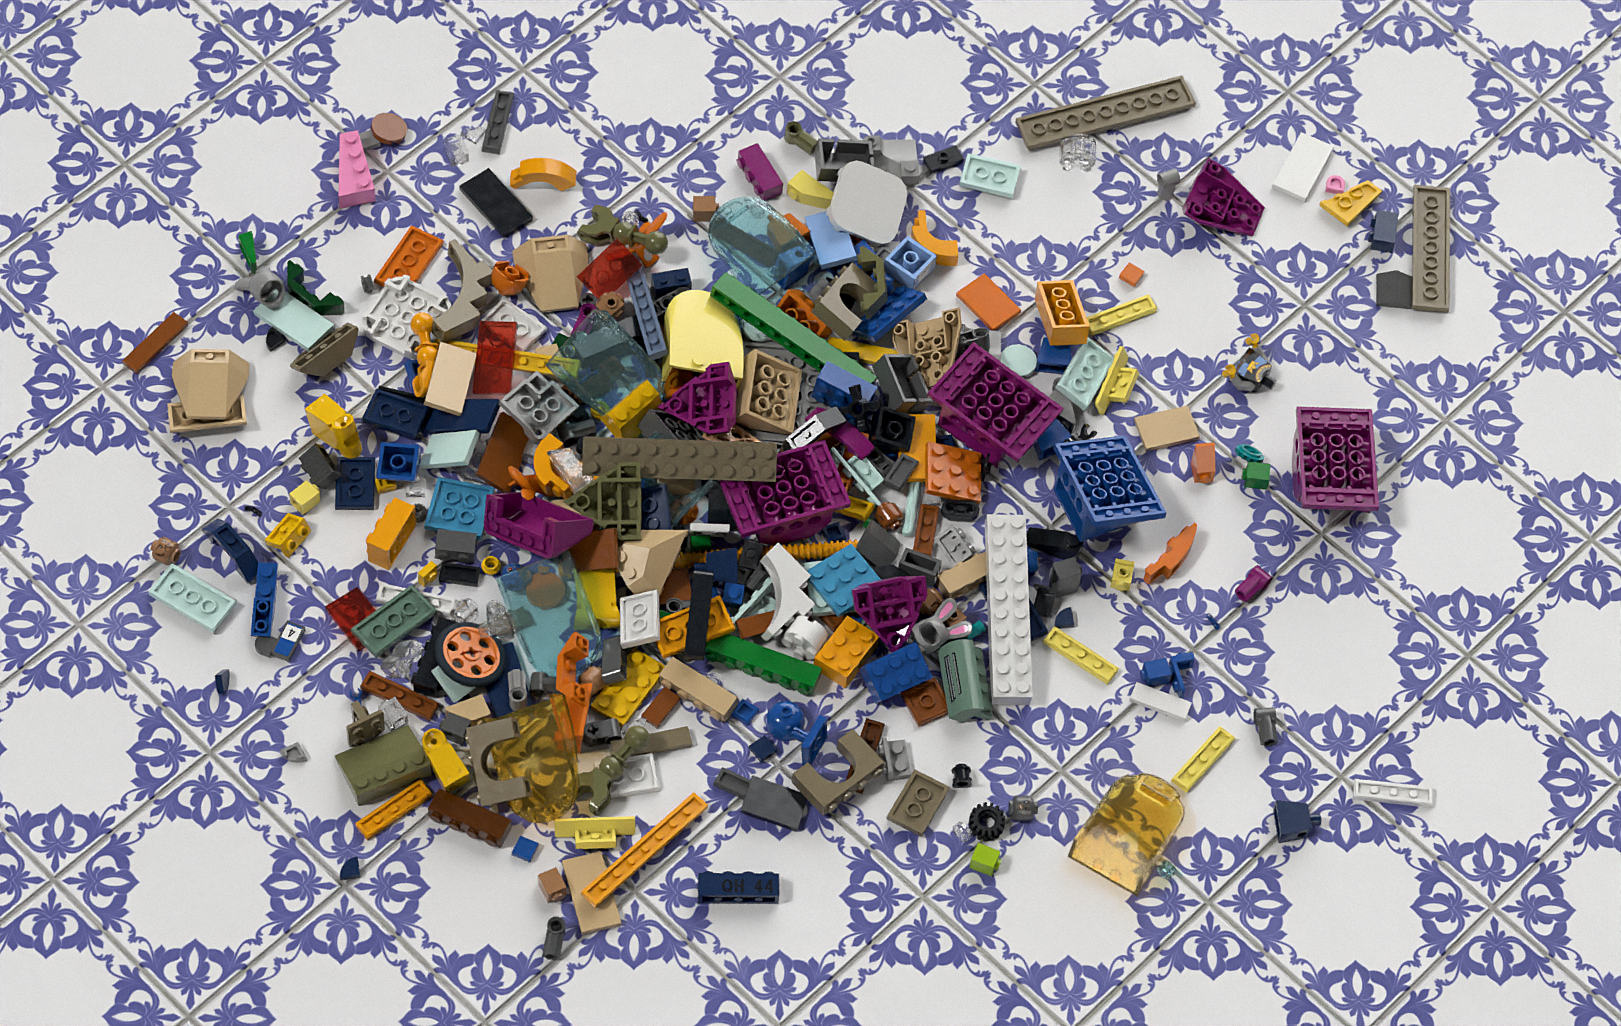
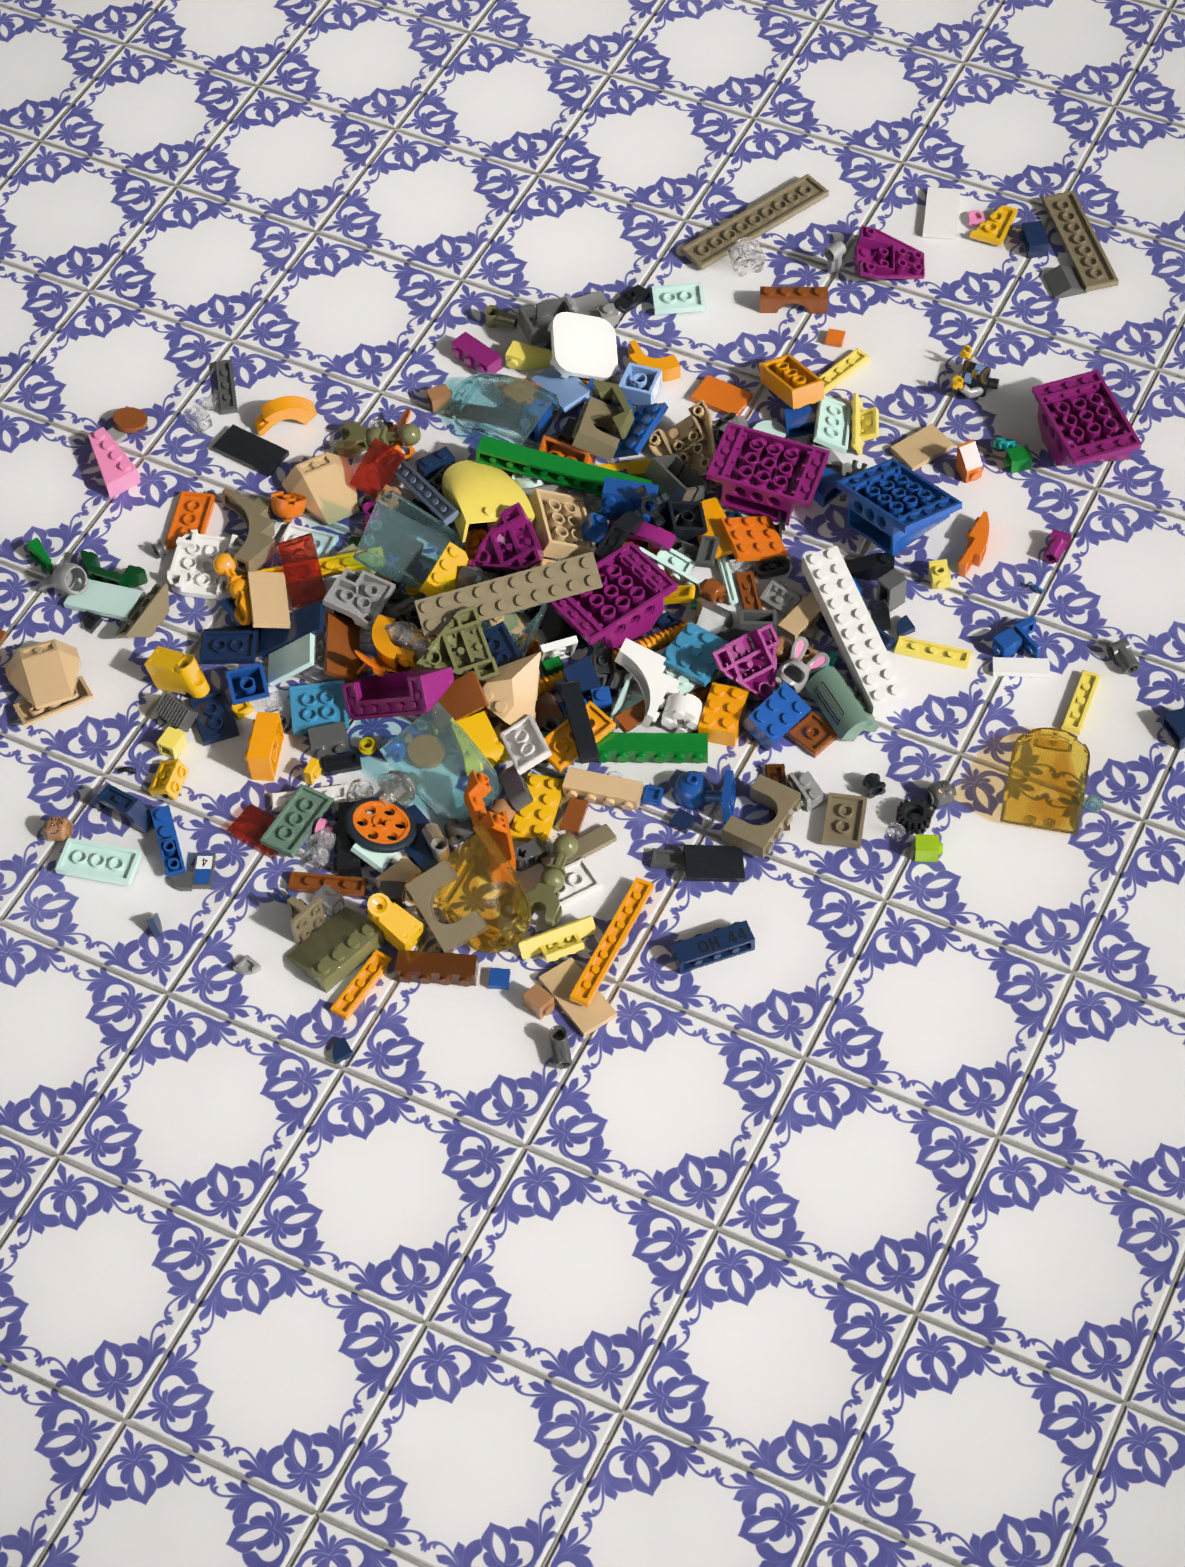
camera: 10 degrees left, 5 degrees down
none -> bright pink tile [315,818,334,838]
none -> blue brick [581,512,608,544]
none -> dark orange arch [760,286,828,314]

